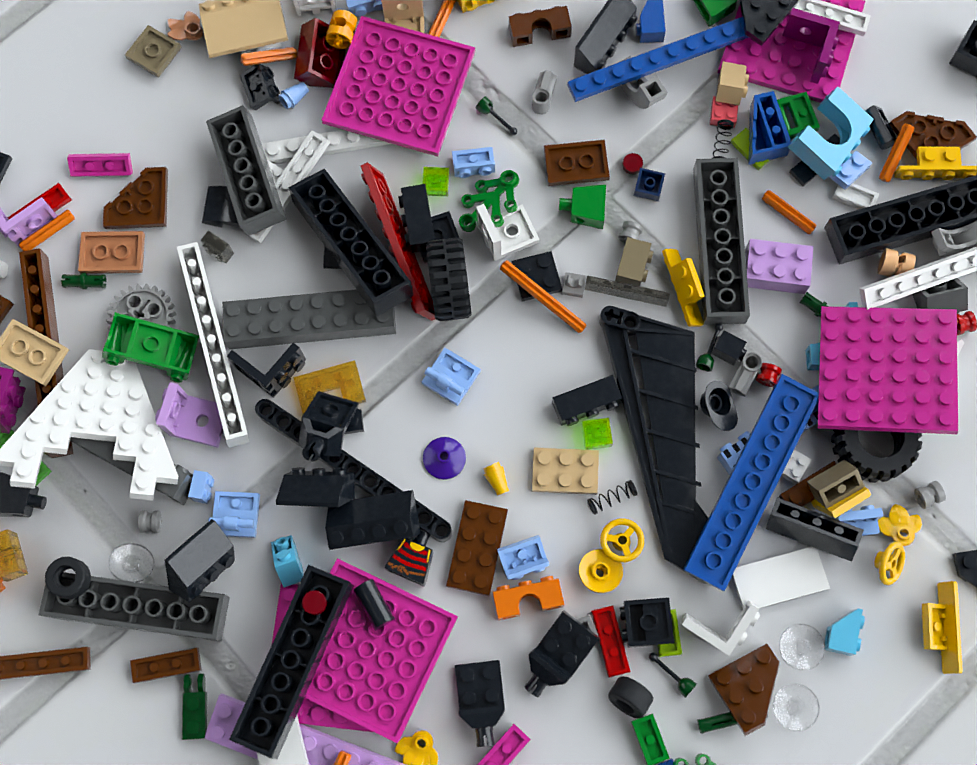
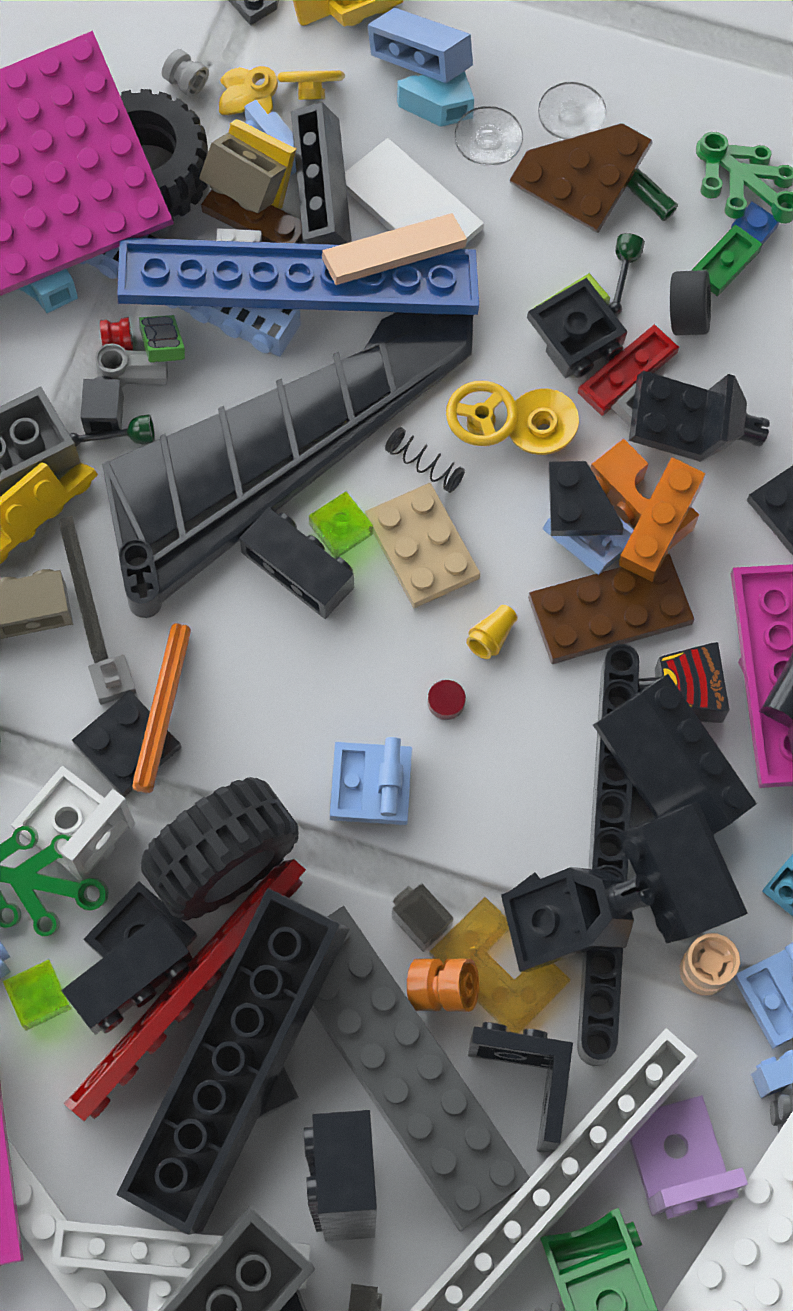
camera: 125 degrees left, 5 degrees down
dark purple dish [423,437,466,480] -> none
white bracket [681,600,760,656] -> none
black piece [700,380,738,431] -> none
none -> tile [139,315,185,363]
none -> black brick [304,1110,377,1241]
none -> light nougat tile [322,213,467,285]
none -> medium blue brick [368,8,473,83]
none -> clear smoke brick [392,883,454,952]
none -> orange wheel [407,959,479,1012]
none -> dark red tile [427,680,466,720]
none -> black wing [548,461,624,536]
none -> orange arch [619,457,706,582]
none -> light nougat wheel [679,933,740,996]

